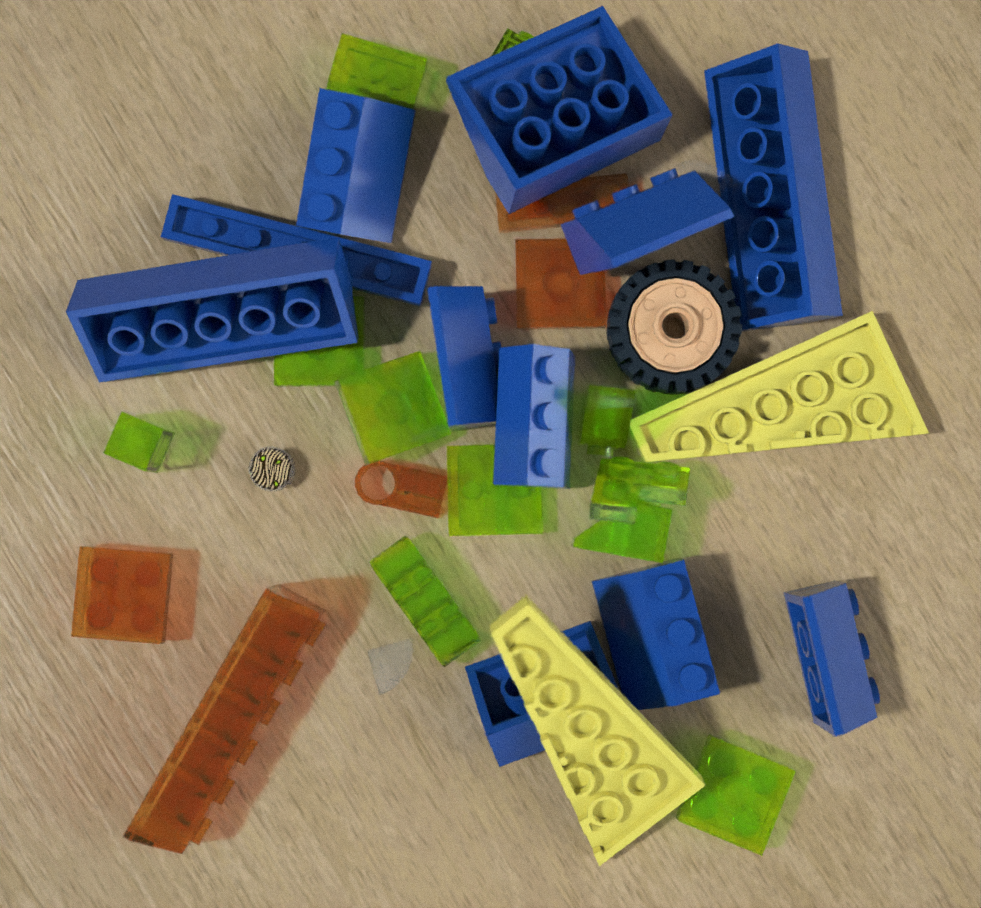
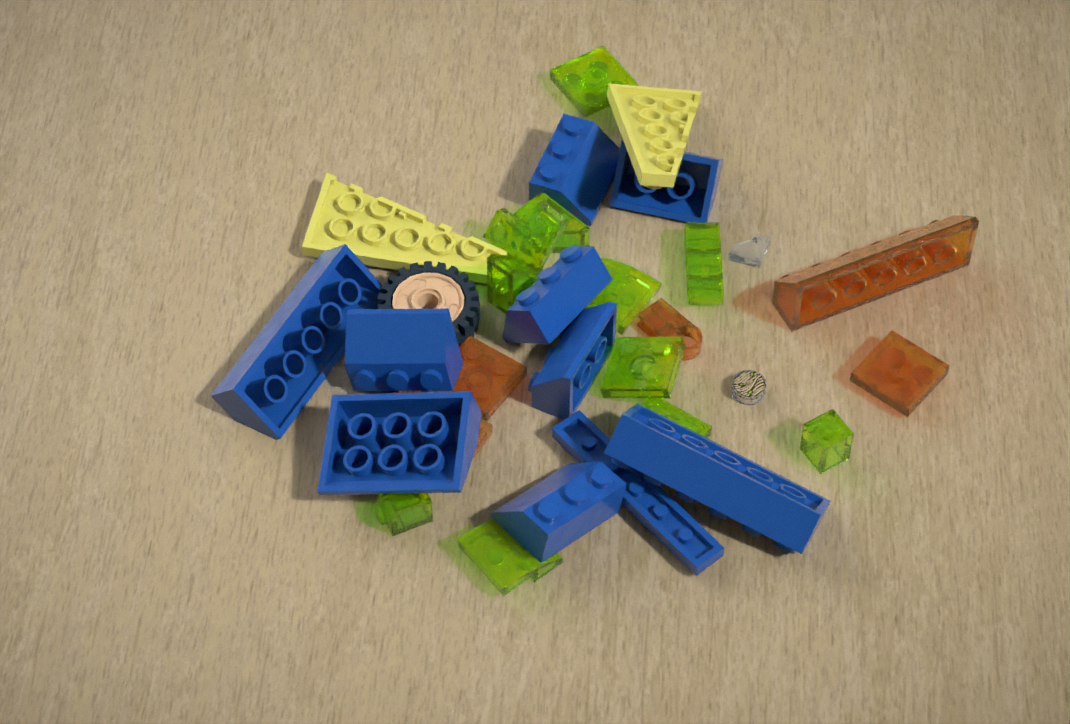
camera: 145 degrees left, 35 degrees down
blue slope [784,581,880,737] -> none

